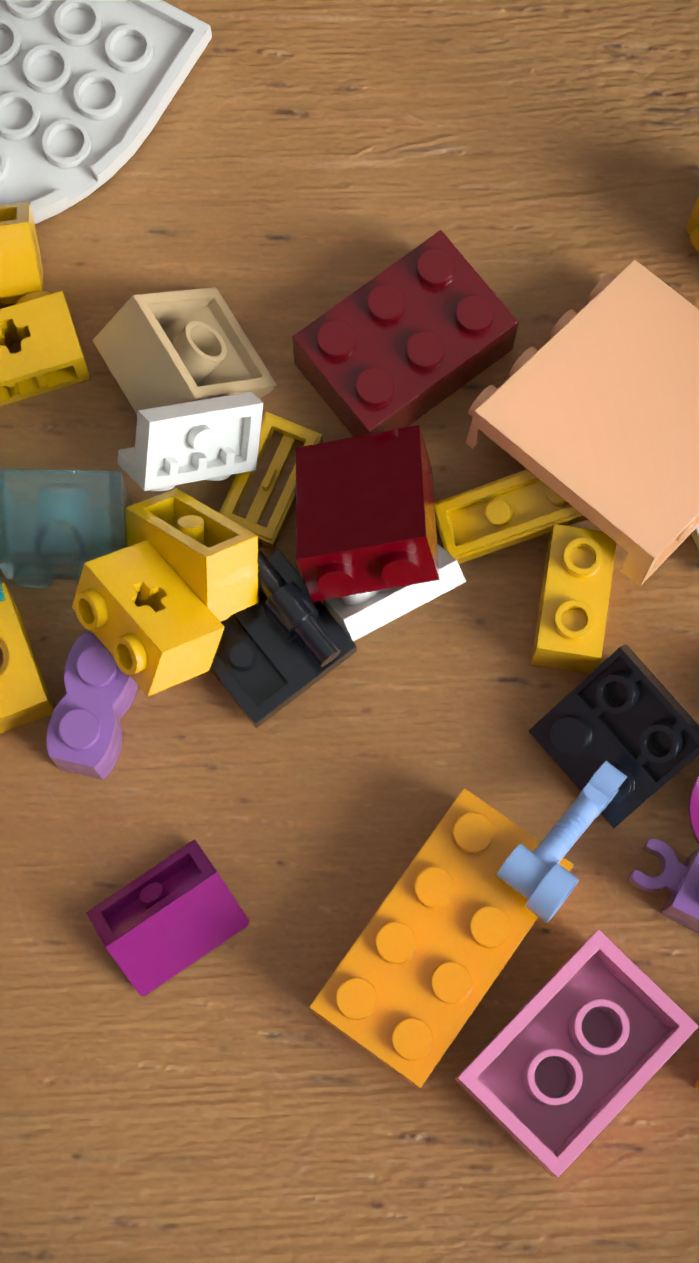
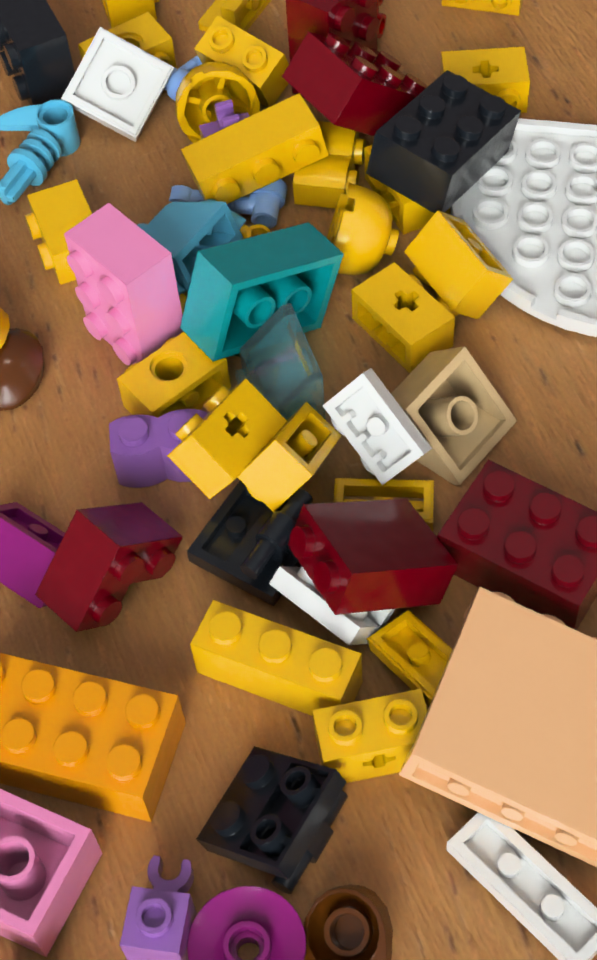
camera: 75 degrees right, 20 degrees down
light blue brick [496,761,627,923] -> none
none -> dark red brick [35,502,183,632]
none -> yellow brick [190,600,363,716]

